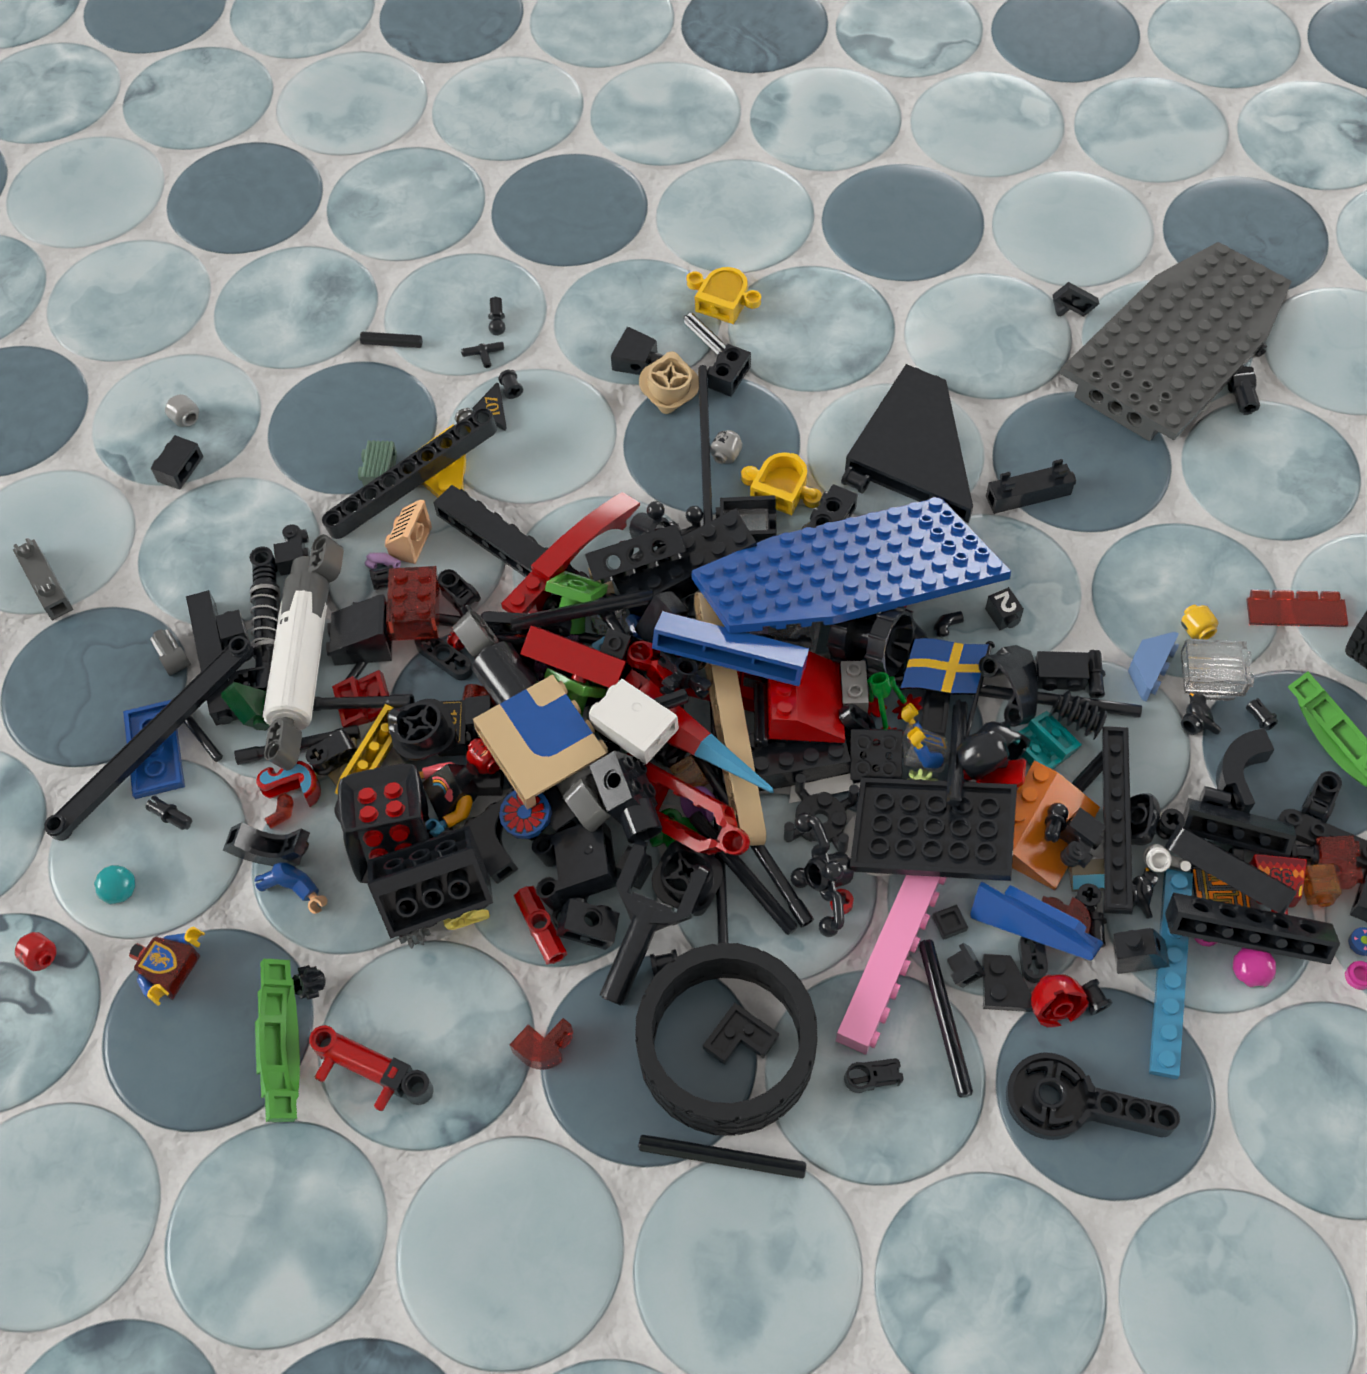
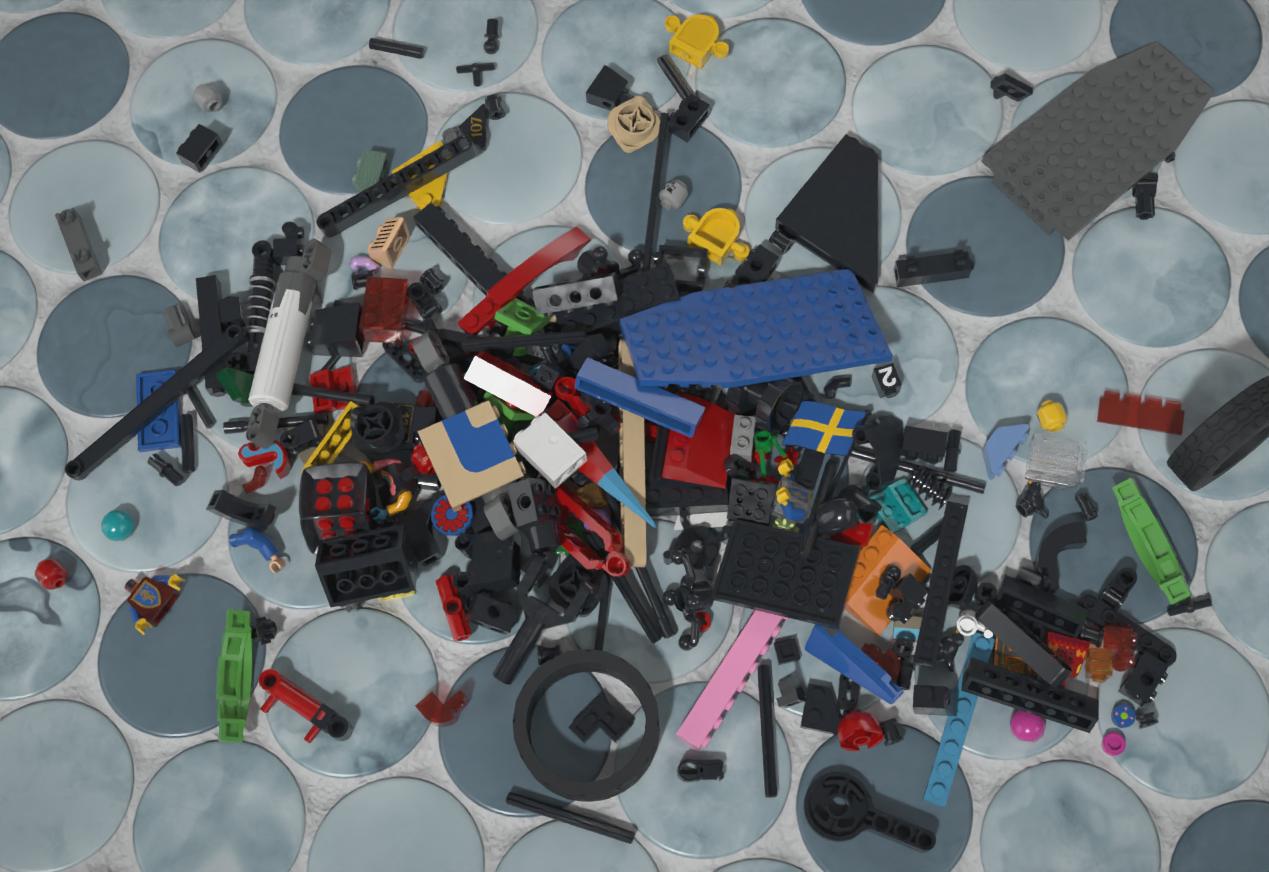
camera: 10 degrees right, 10 degrees up
none -> black axle [180,414,195,473]
none -> black bush [420,268,446,295]

